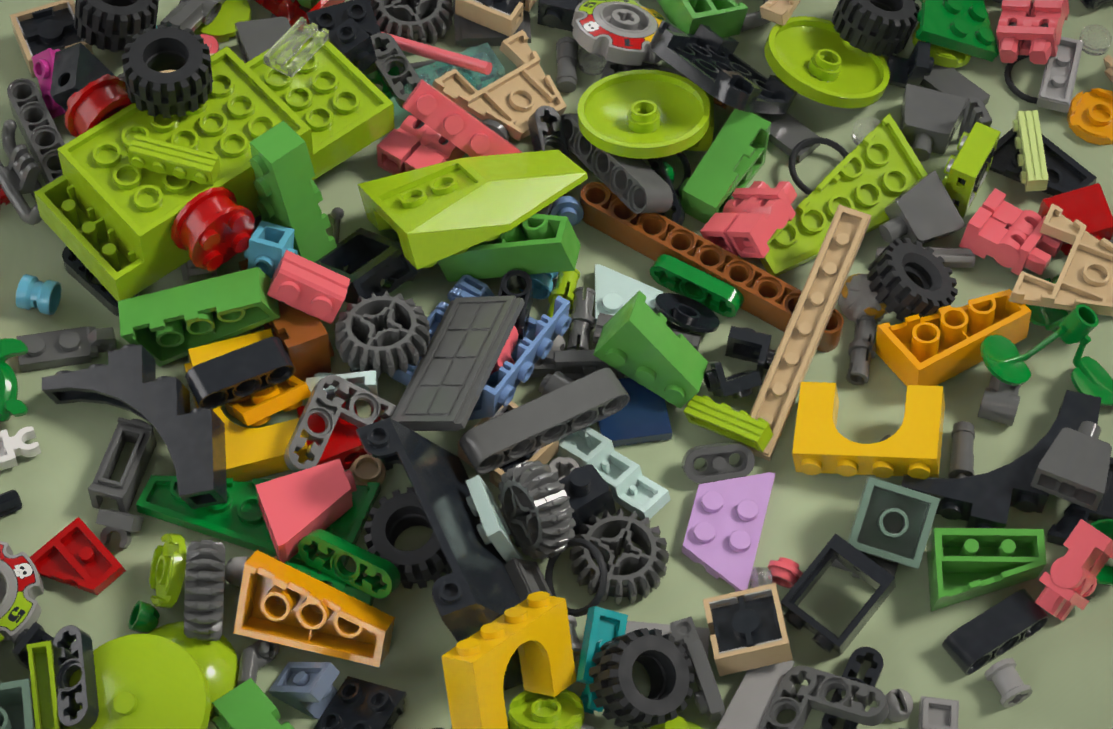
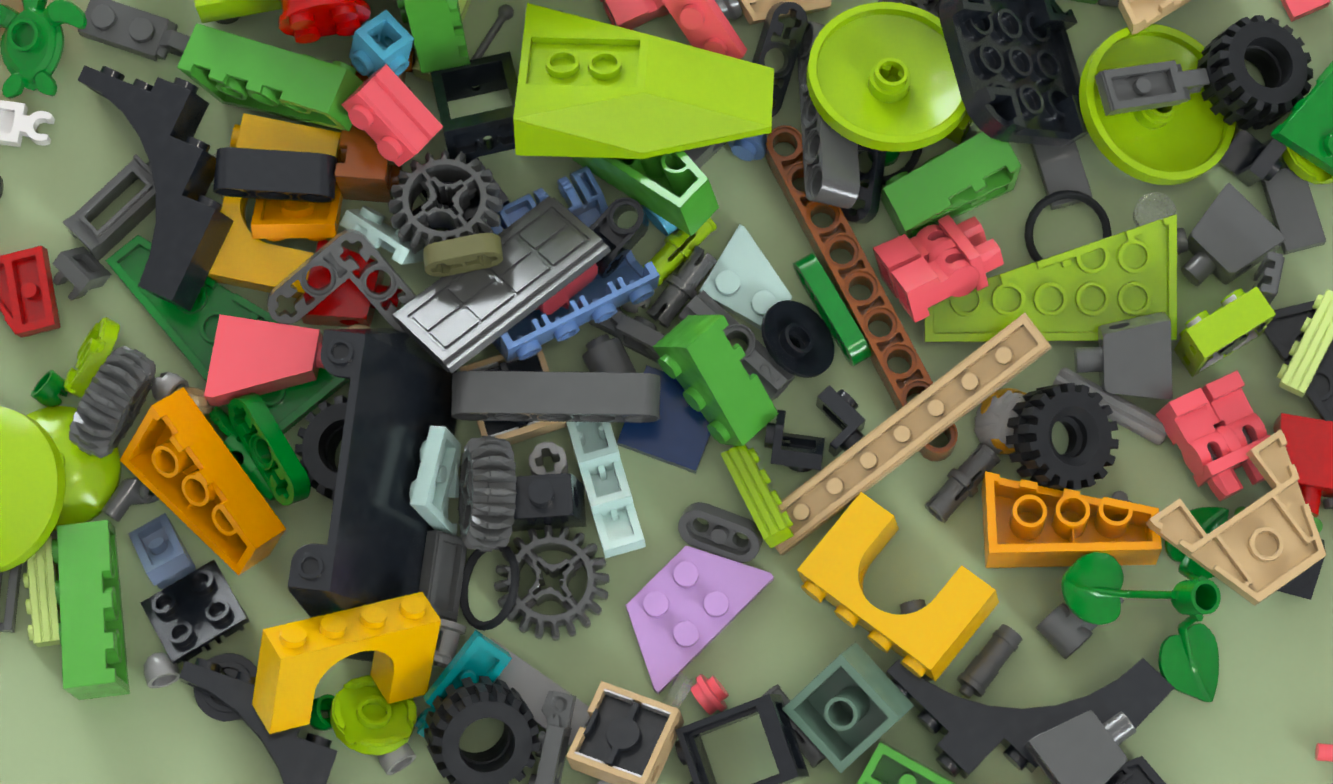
camera: 35 degrees right, 20 degrees up
none -> olive beam [423,233,503,277]
none -> dark grey hinge [1095,60,1210,116]

